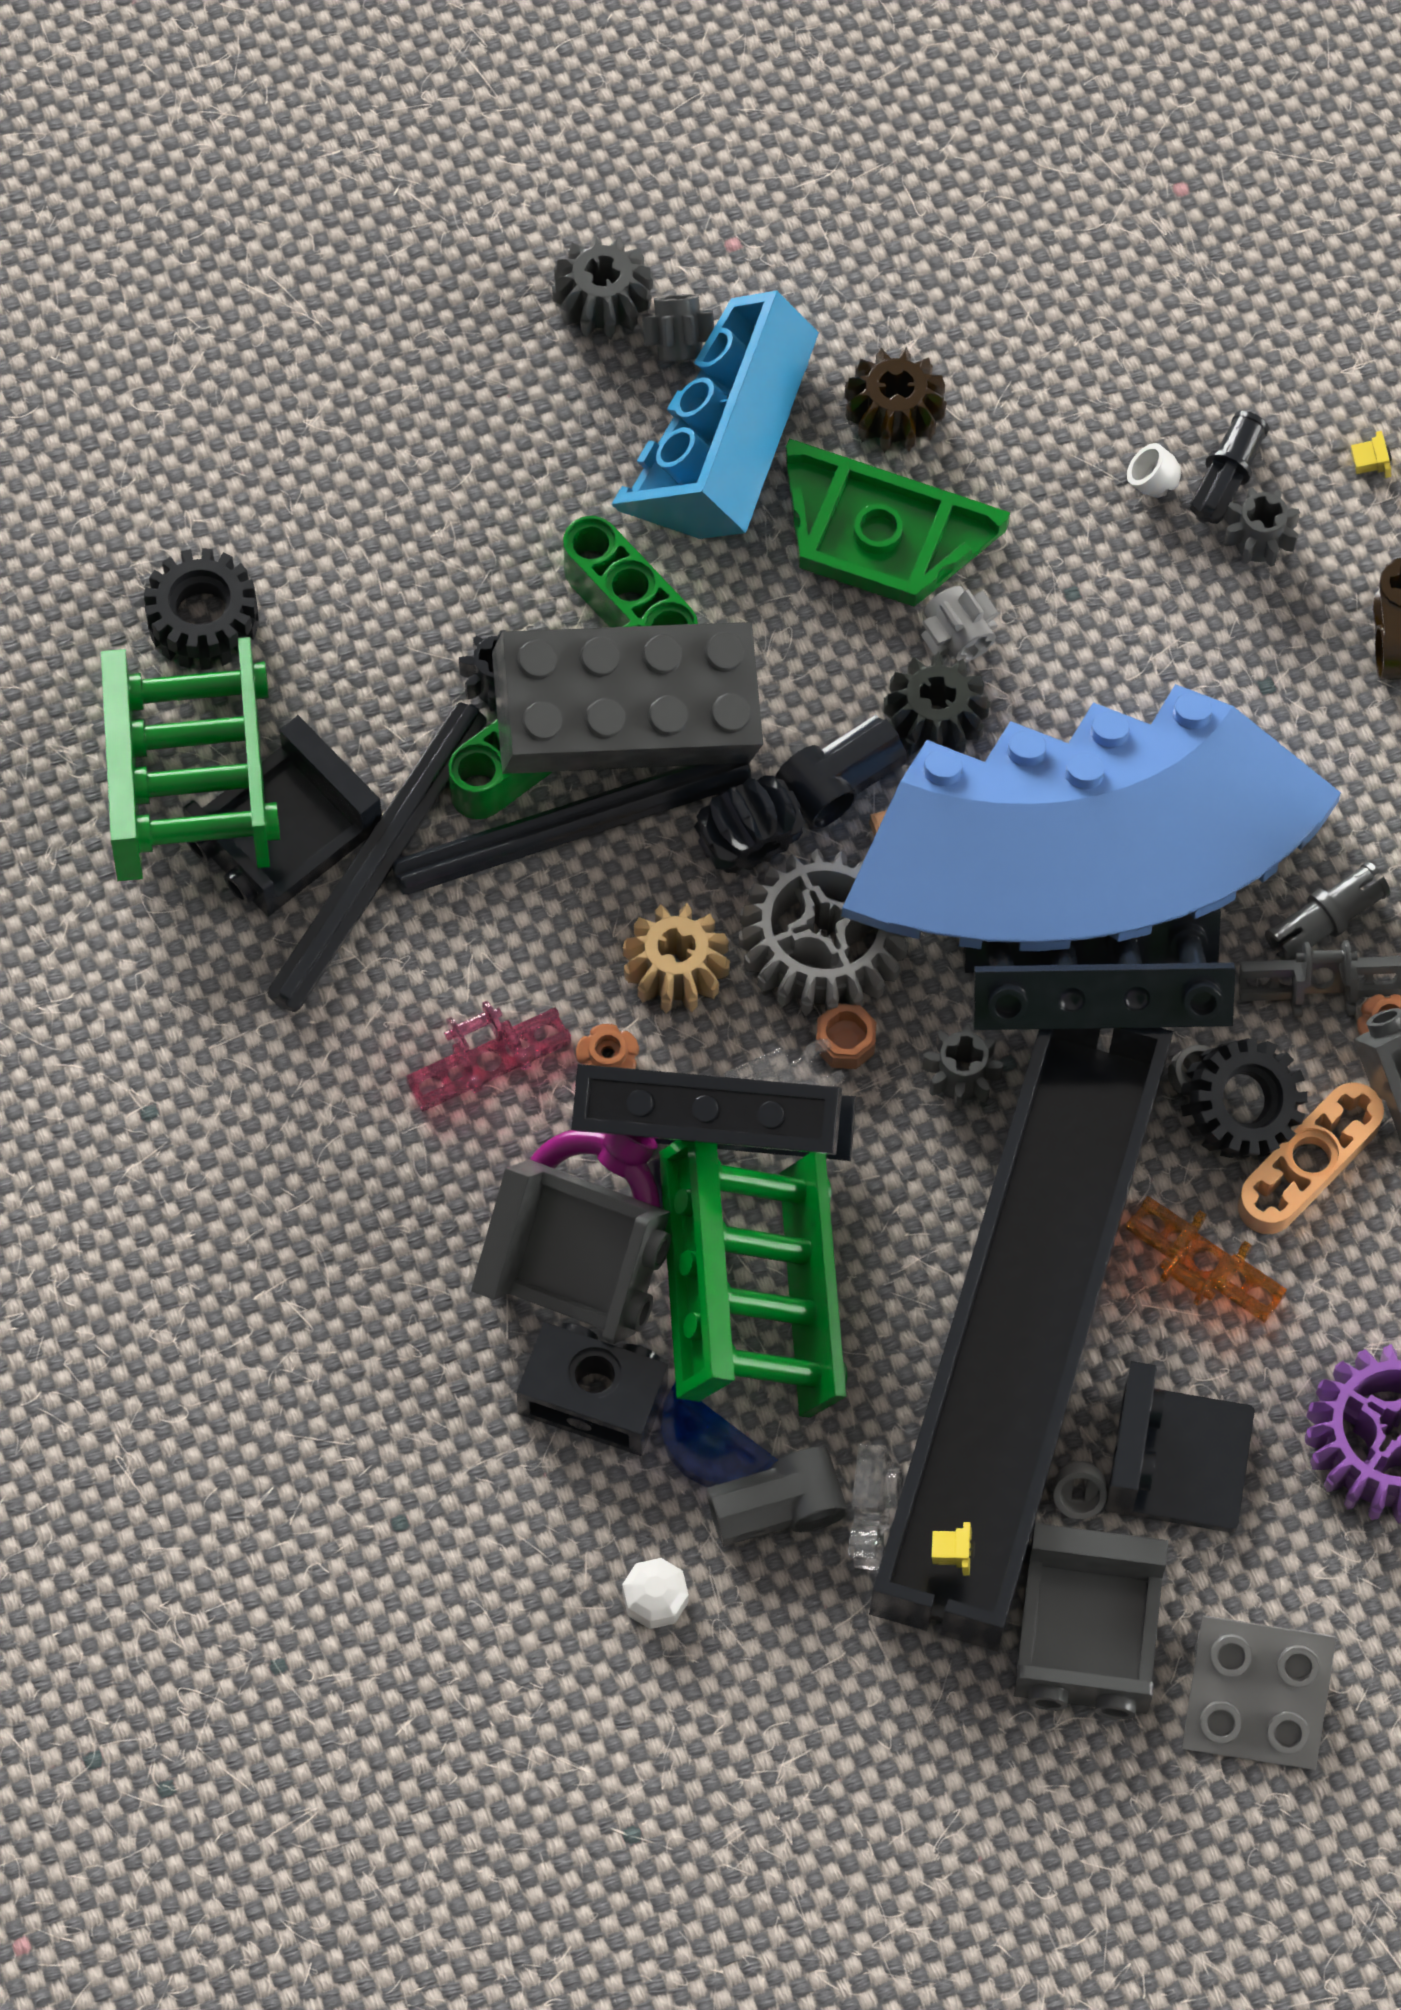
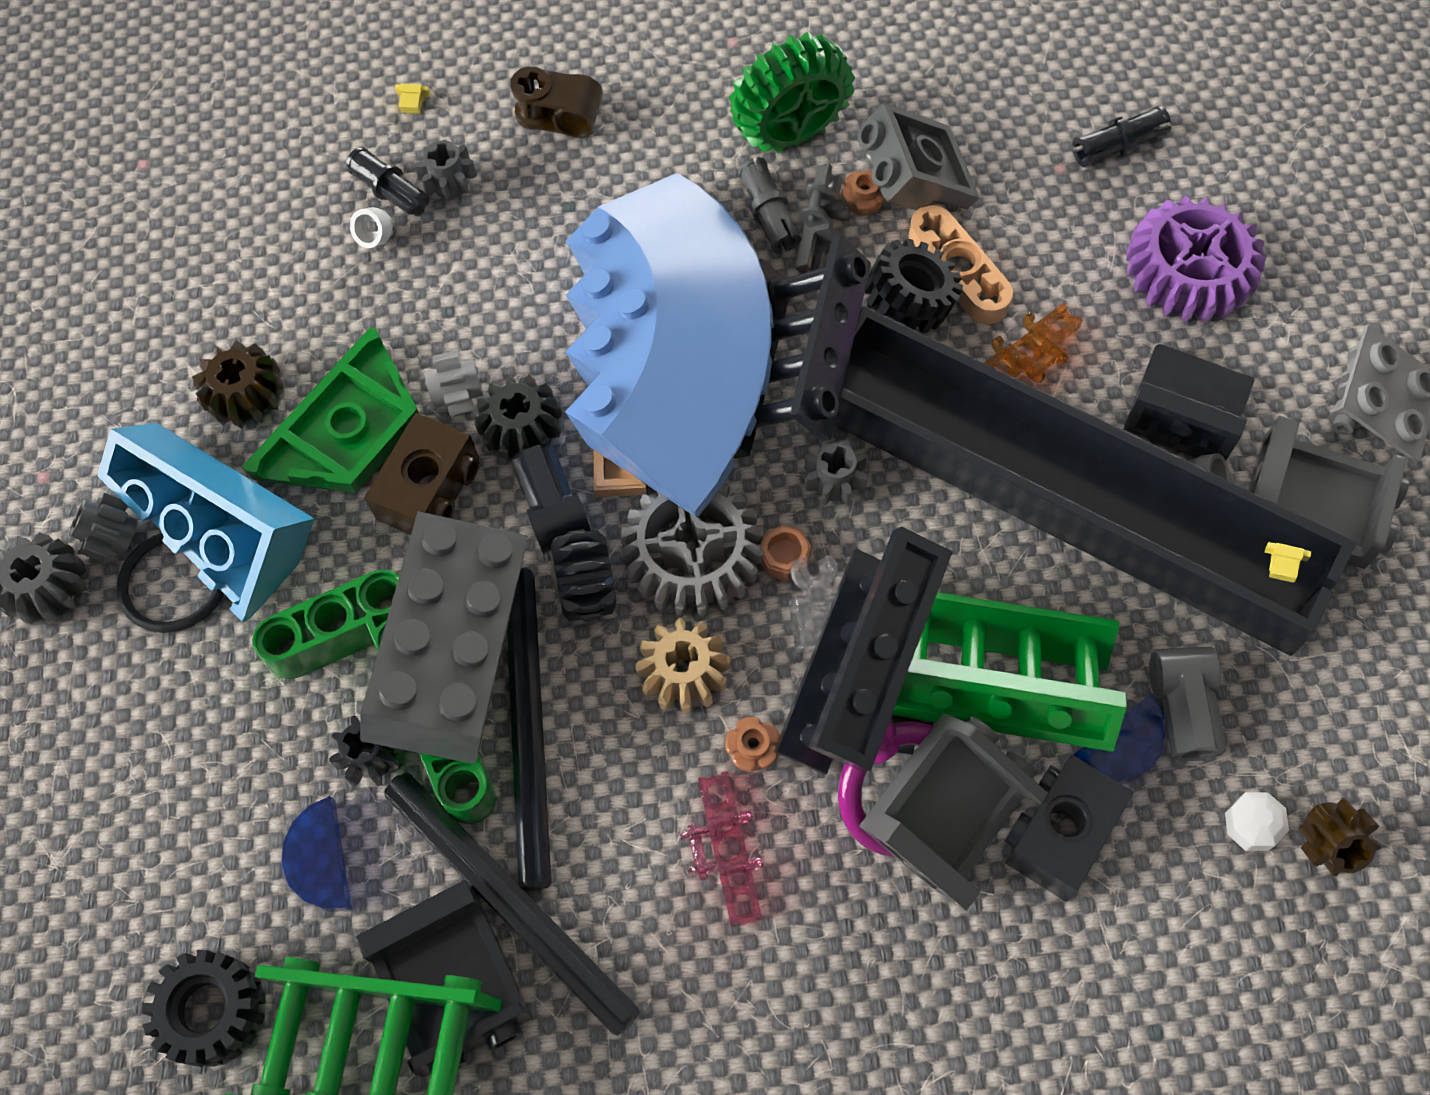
camera: 70 degrees left, 0 degrees up
clear plate [848,1444,903,1571] -> none
none -> black tyre [116,533,224,633]
none -> clear blue tile [281,796,352,912]
none -> dark brown brick [364,413,480,535]
none -> dark brown gear [1298,798,1381,876]

